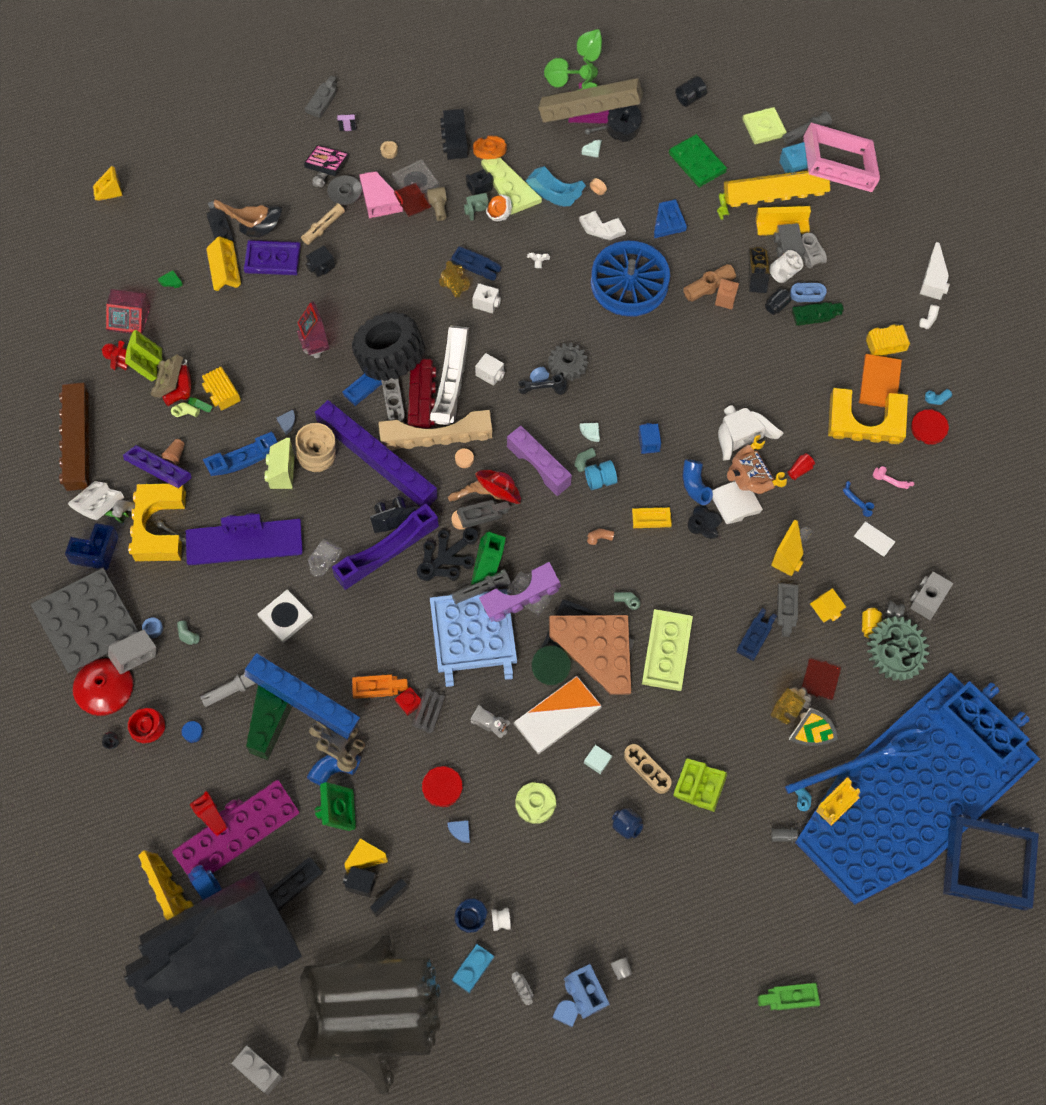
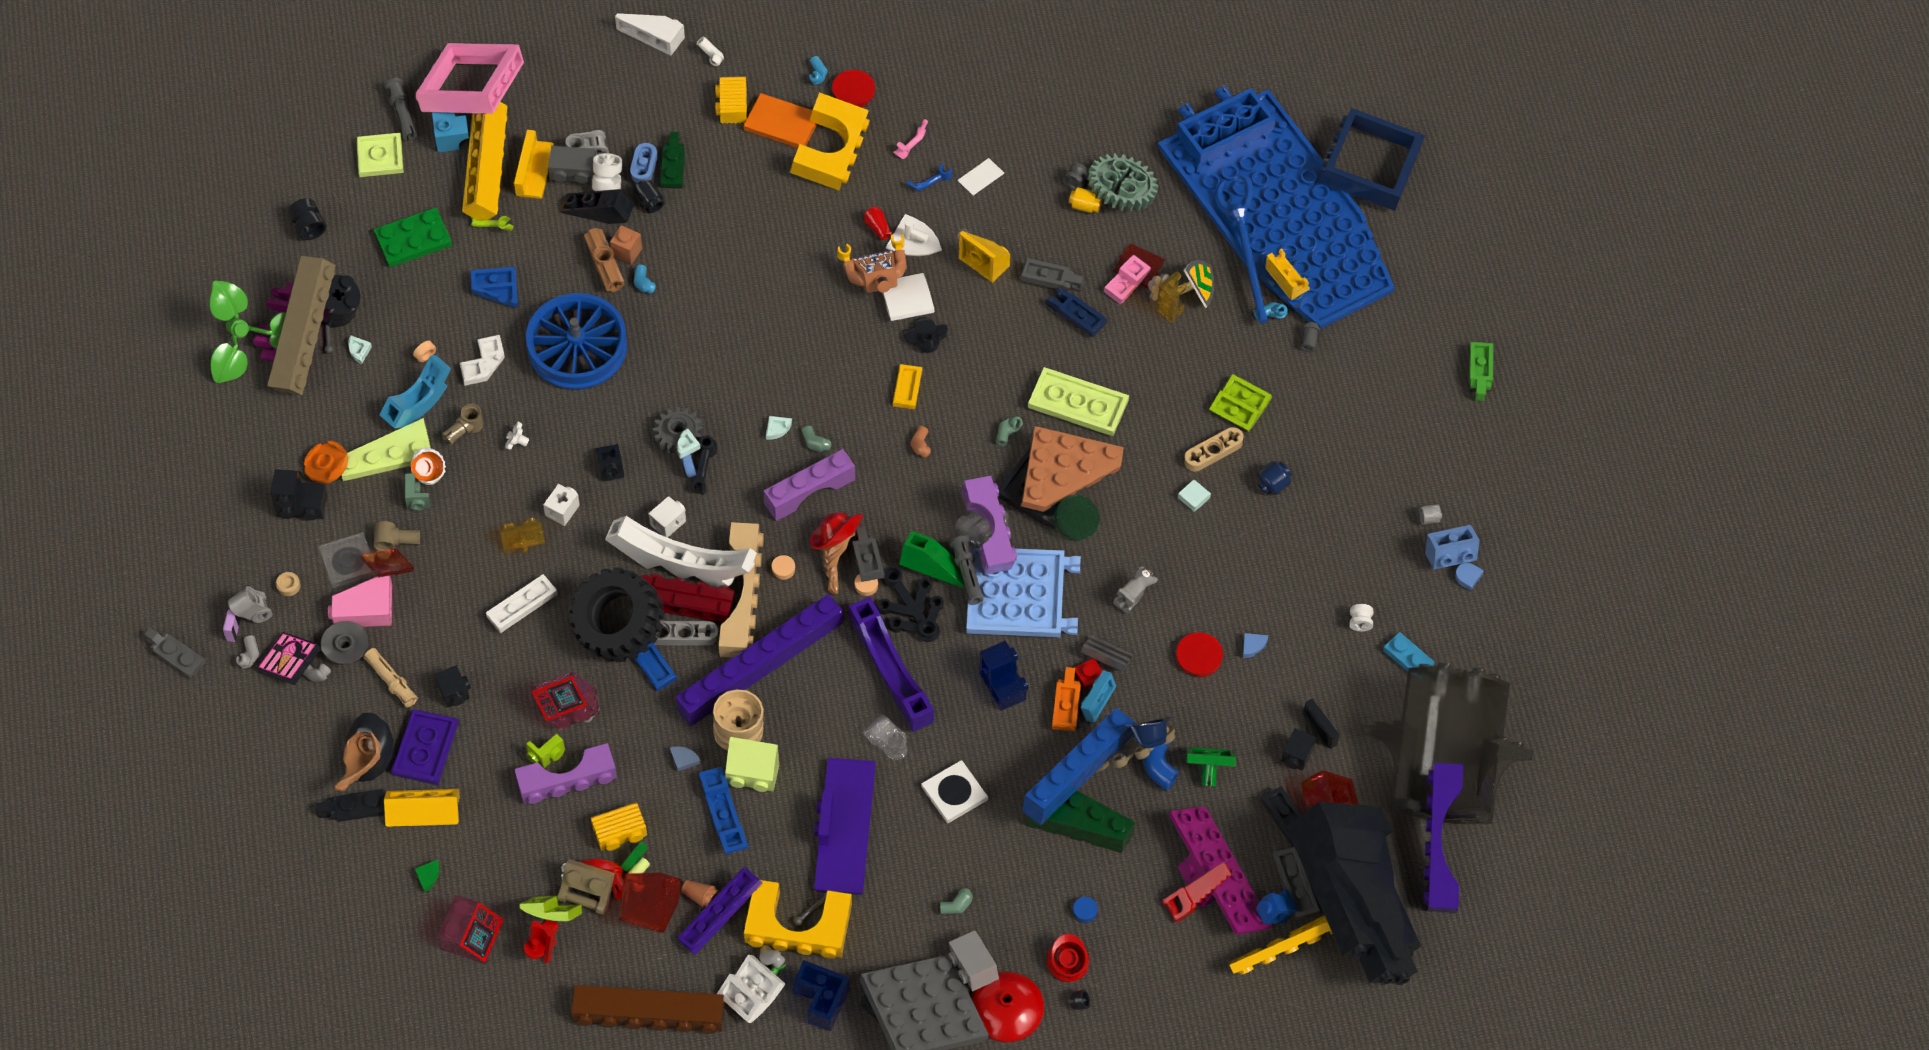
camera: 80 degrees left, 5 degrees down
yellow slope [93,166,122,201] -> none
medium blue tile [142,618,163,638] -> none
light grey pin [200,674,256,707] -> none
light grey brick [232,1045,283,1095] -> none
yellow slope [344,839,388,872] -> none
black connector [370,497,416,533] -> none
dark blue hinge [450,246,501,281] -> none
dark blue hair [454,898,487,933] -> none
black brick [466,169,494,196] -> none
light grey gear [512,971,534,1005] -> none
tile [514,676,602,755] -> none
yellowish green tile [515,782,556,824] -> none
dark azure wheel [585,460,617,491] -> none
blue brick [638,423,661,454] -> none
blue cylinder [683,459,713,505] -> none
white torso [718,405,784,461] -> none
yellow brick [810,588,846,623] -> none
light grey brick [910,572,953,620] -> none
none -> light grey piece [228,586,273,623]
none -> light grey arm [236,635,259,668]
none -> dark tan pin [441,404,483,445]
none -> white plate [486,574,558,633]
none -> medium lavender arch [514,743,617,804]
none -> lime bracket [526,734,565,768]
none -> black bracket [596,444,624,481]
none -> clear red slope [619,872,681,933]
none -> dark azure arm [634,265,656,294]
none -> light aqua tile [677,429,700,459]
none -> white shield [886,214,942,256]
none -> clear blue brick [979,640,1029,711]
none -> dark azure plate [1081,670,1116,723]
none -> bright pink slope [1104,255,1151,304]
none -> dark blue piece [1117,717,1171,748]
none -> clear red slope [1301,770,1359,807]
none -> dark purple arch [1423,763,1463,913]

